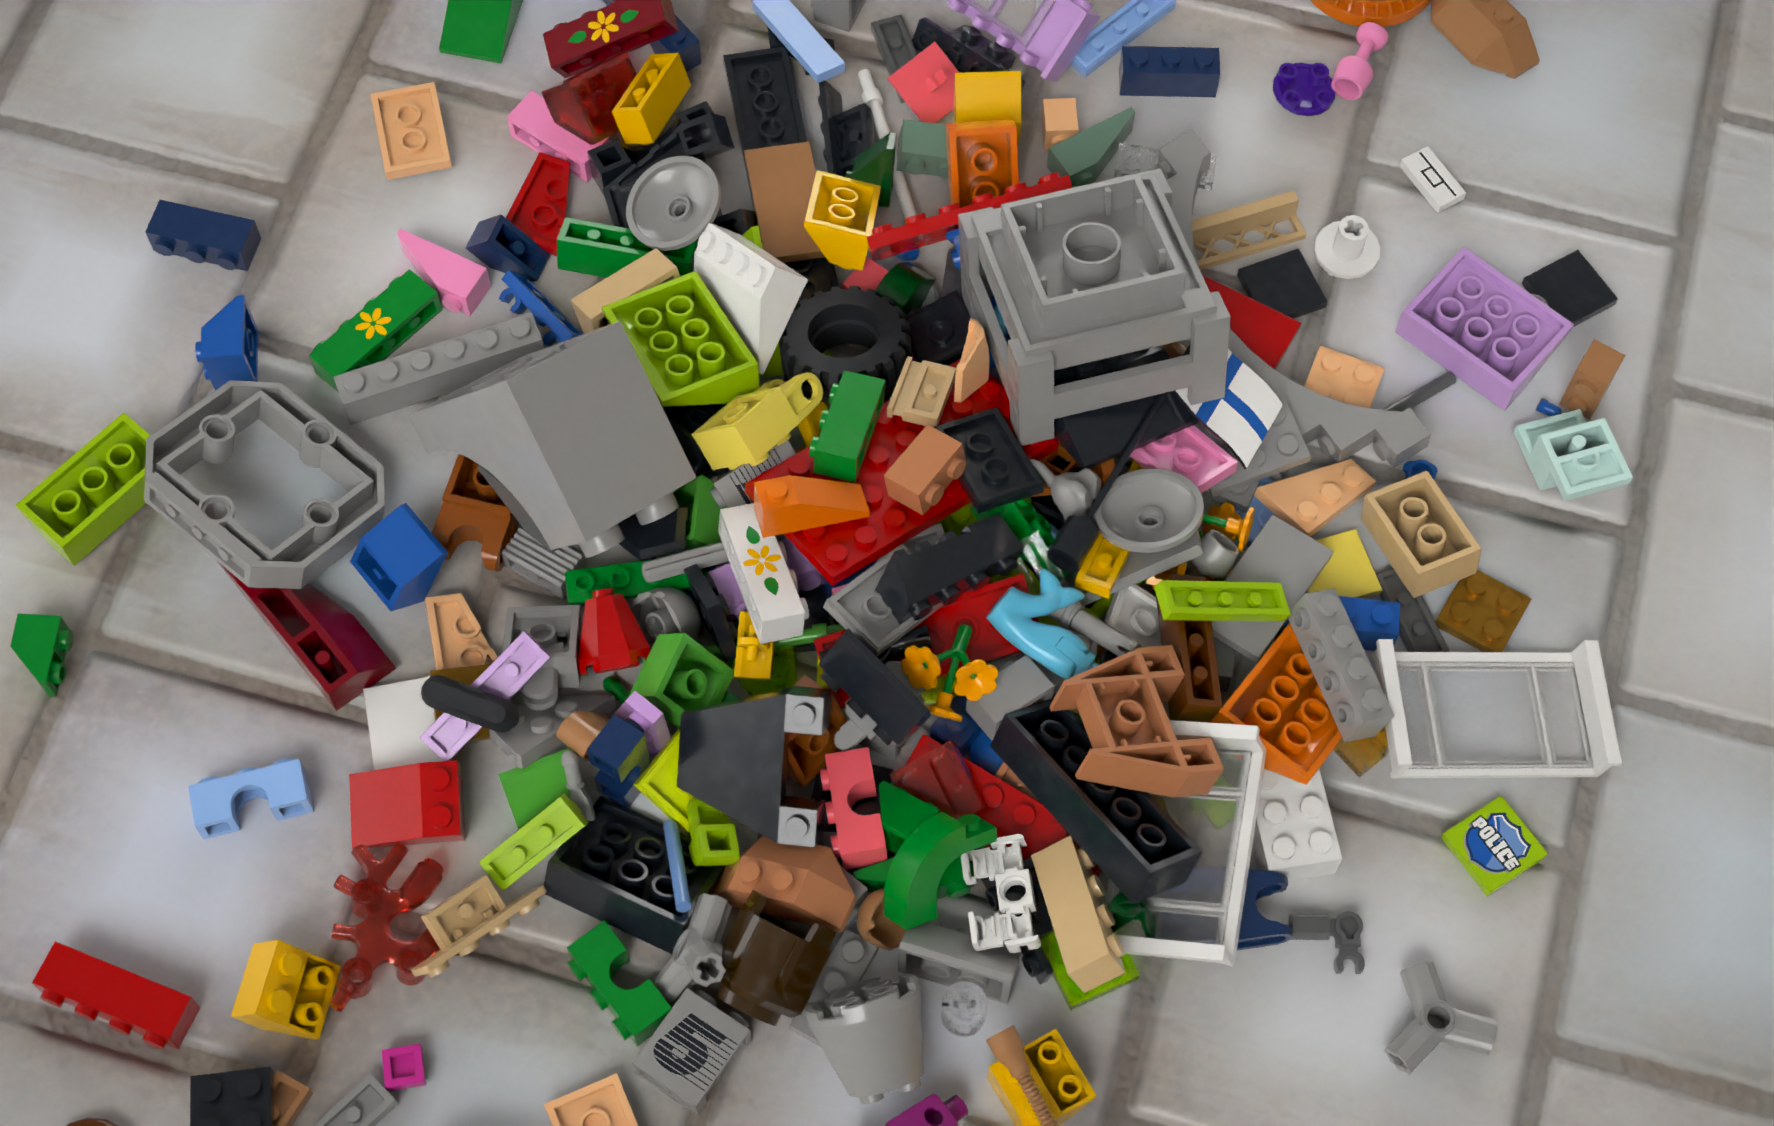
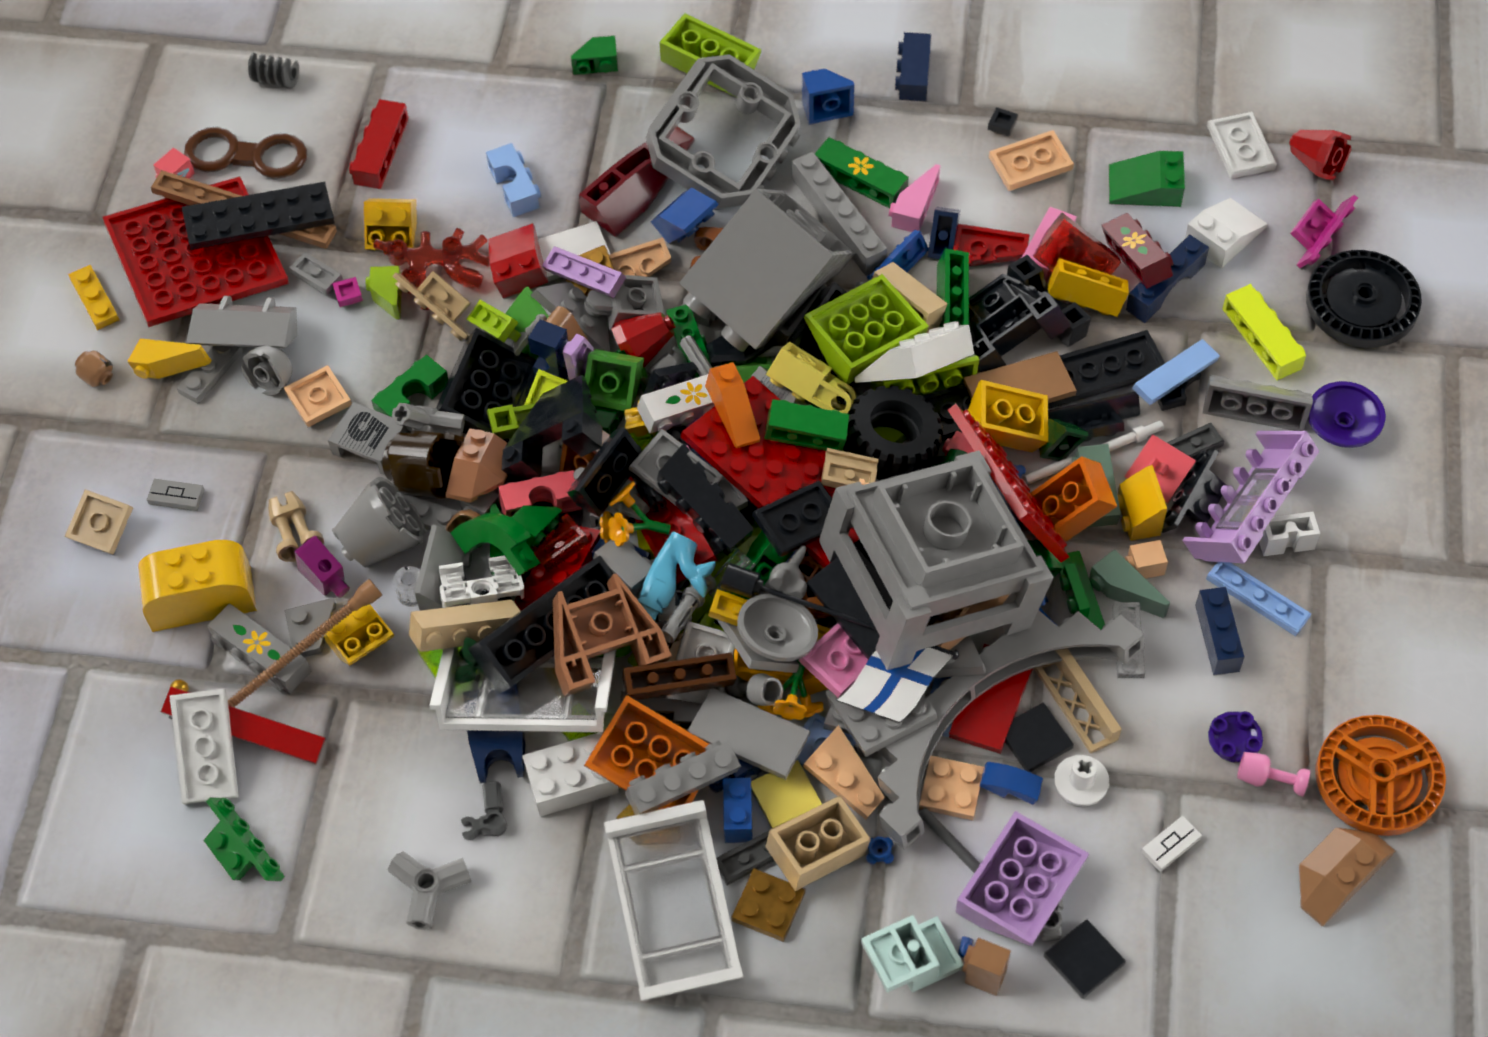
camera: 85 degrees right, 5 degrees down
black piece [421,675,520,733] -> none
light grey dish [626,156,721,251] -> none
medium blue bar [663,820,691,912] -> none
nougat brick [884,424,966,515] -> none
lime plate [1154,580,1291,622] -> none
tile [1441,796,1548,897] -> none
none -> lime slope [365,266,402,320]
none -> blue slope [980,762,1043,805]
none -> black plate [988,107,1018,137]

